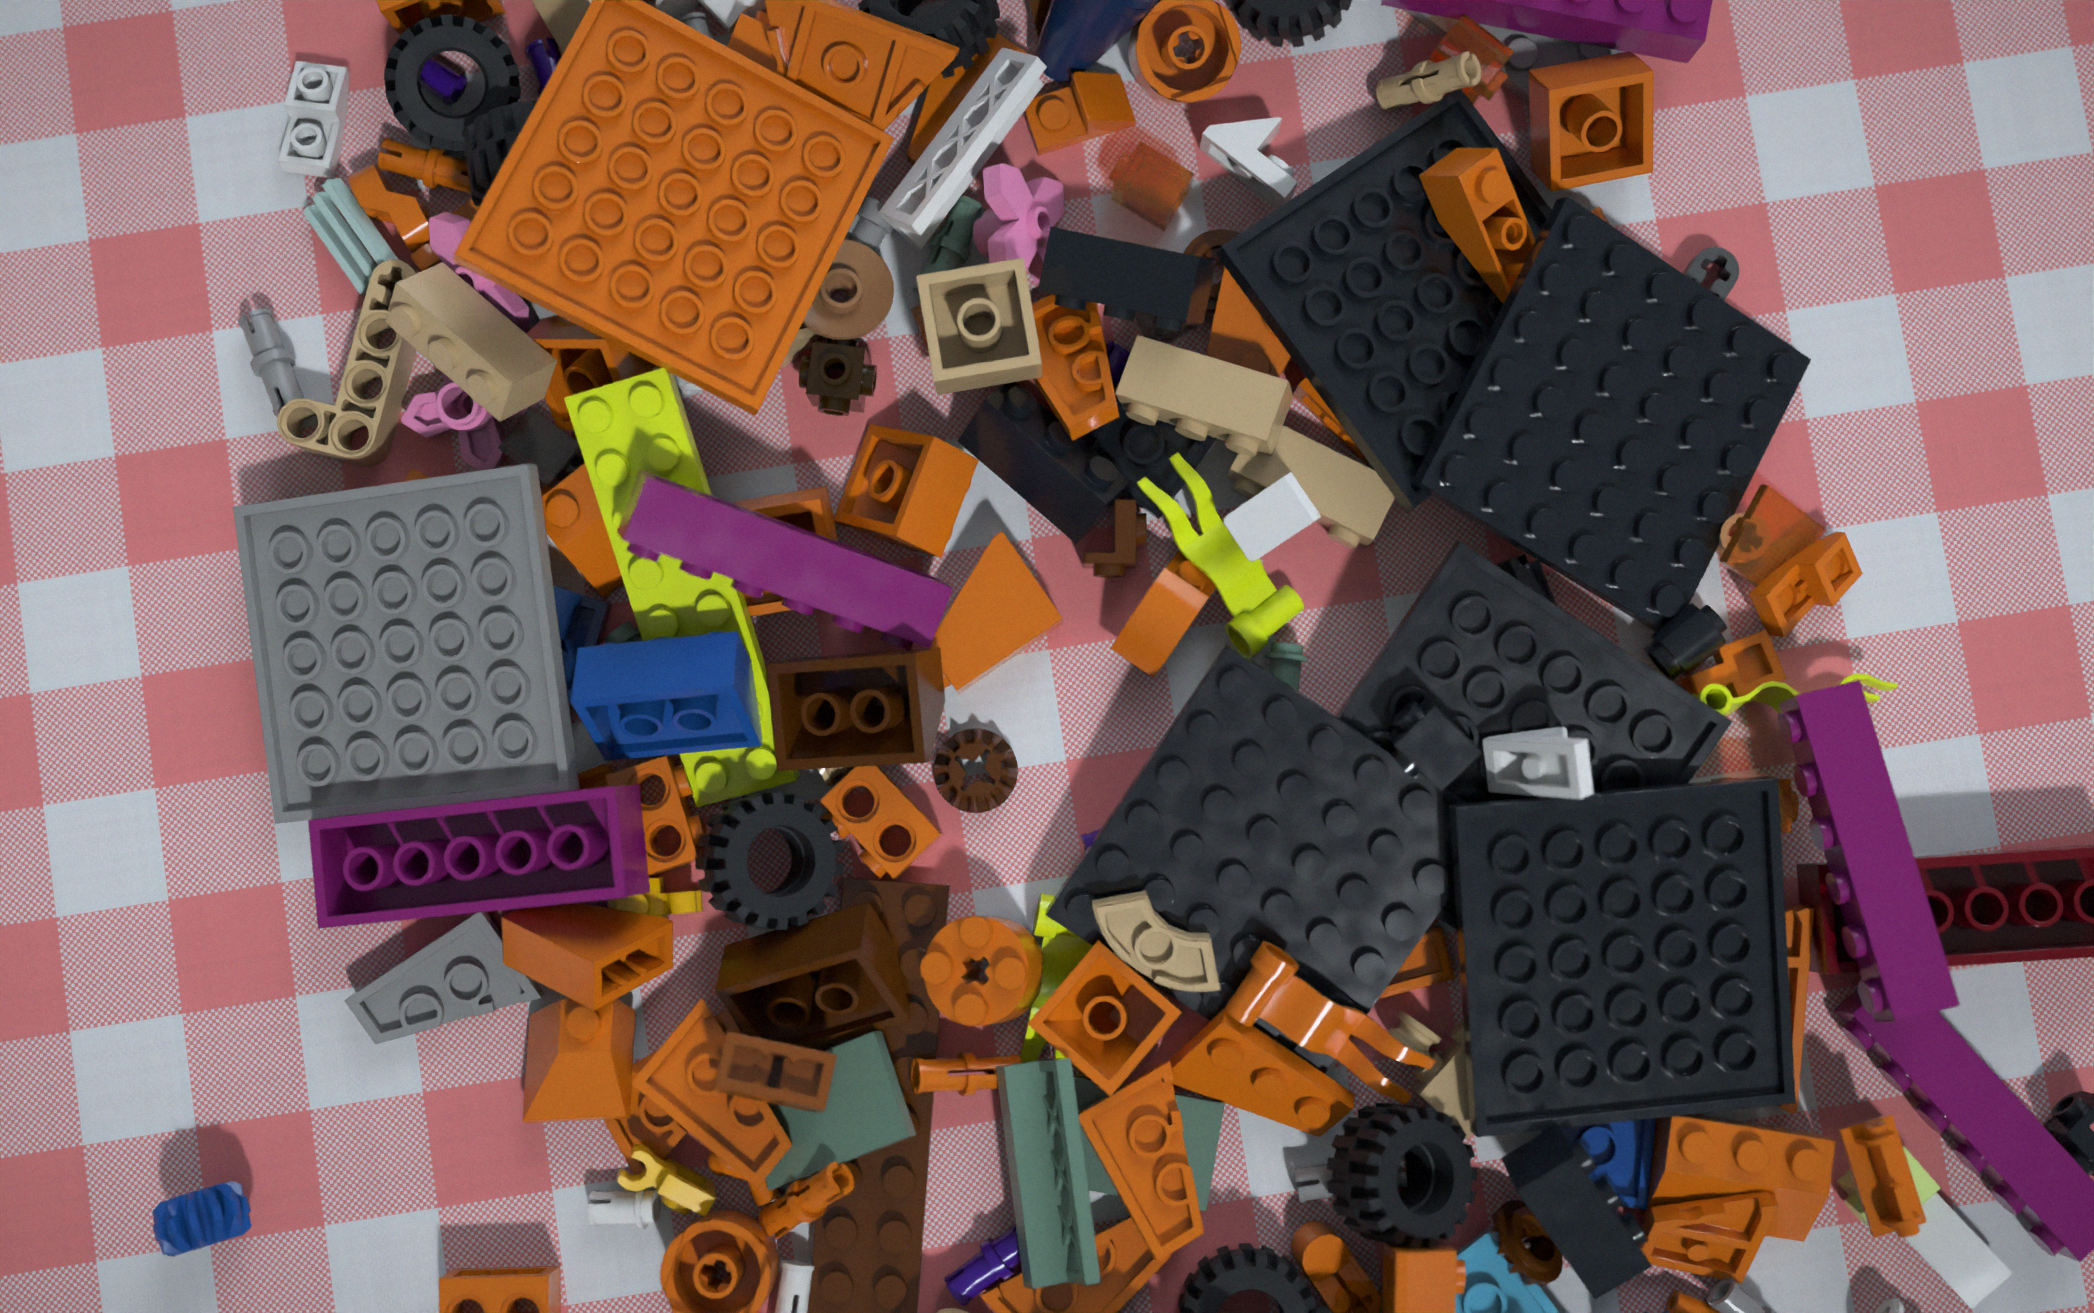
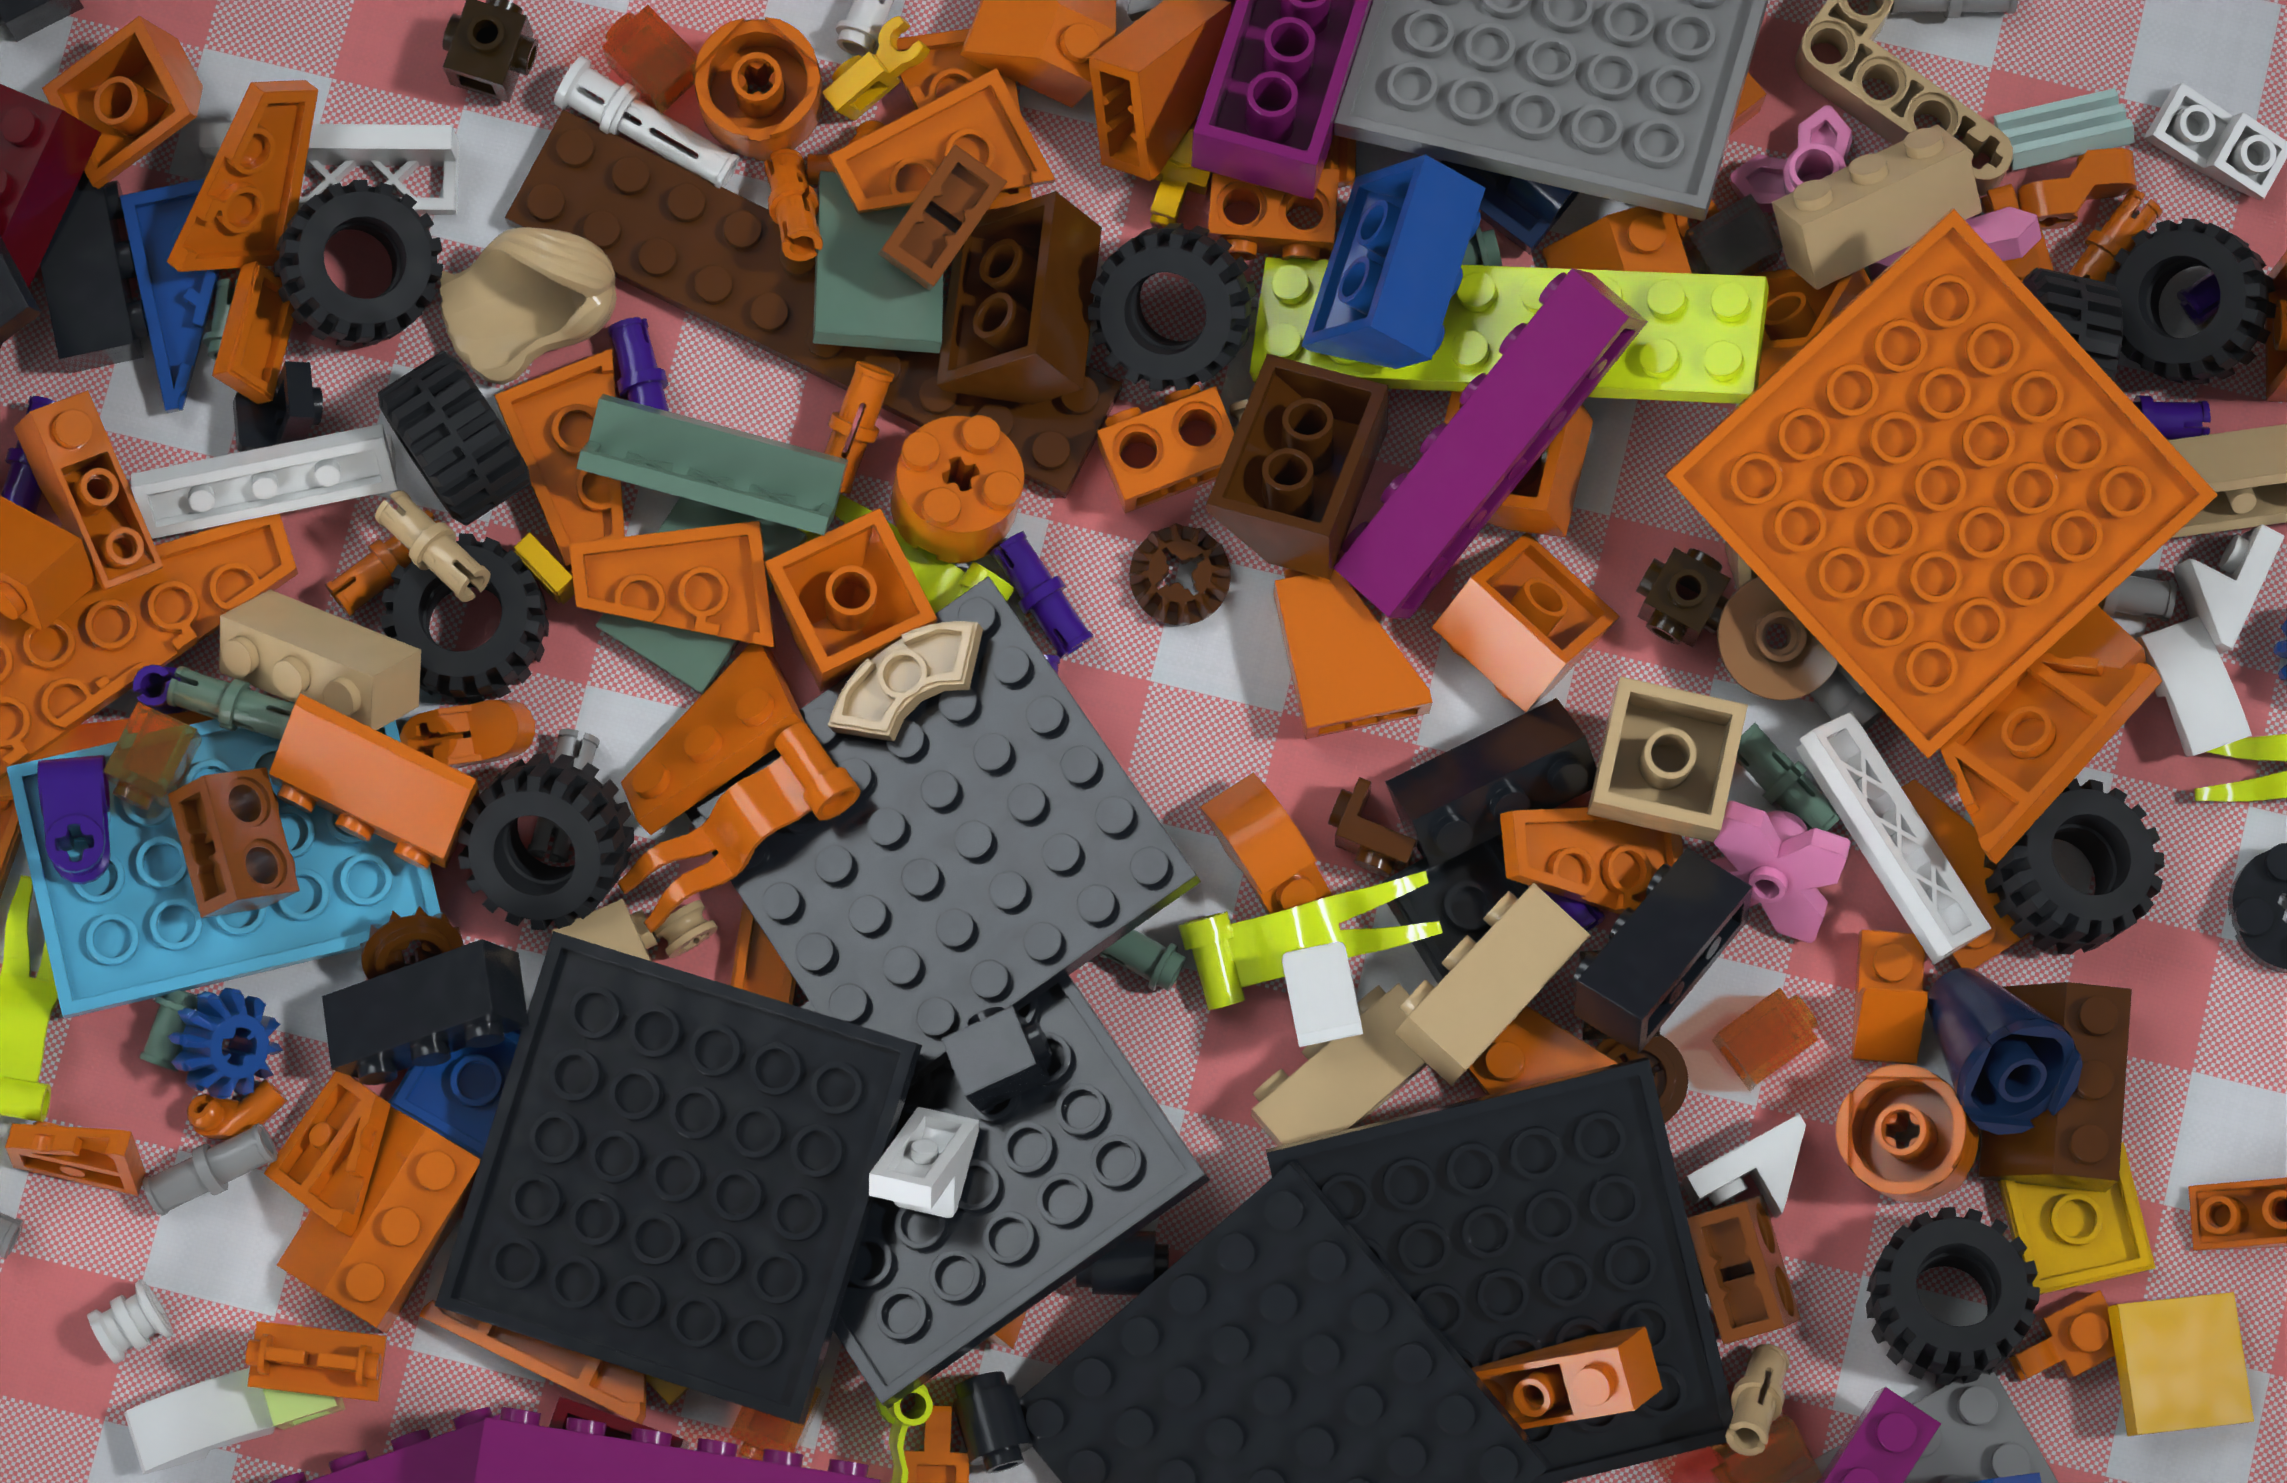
camera: 110 degrees right, 5 degrees down
none -> yellow tile [513,532,575,605]
none -> dark purple pin [990,531,1094,659]
none -> dark orange brick [1687,1194,1801,1345]

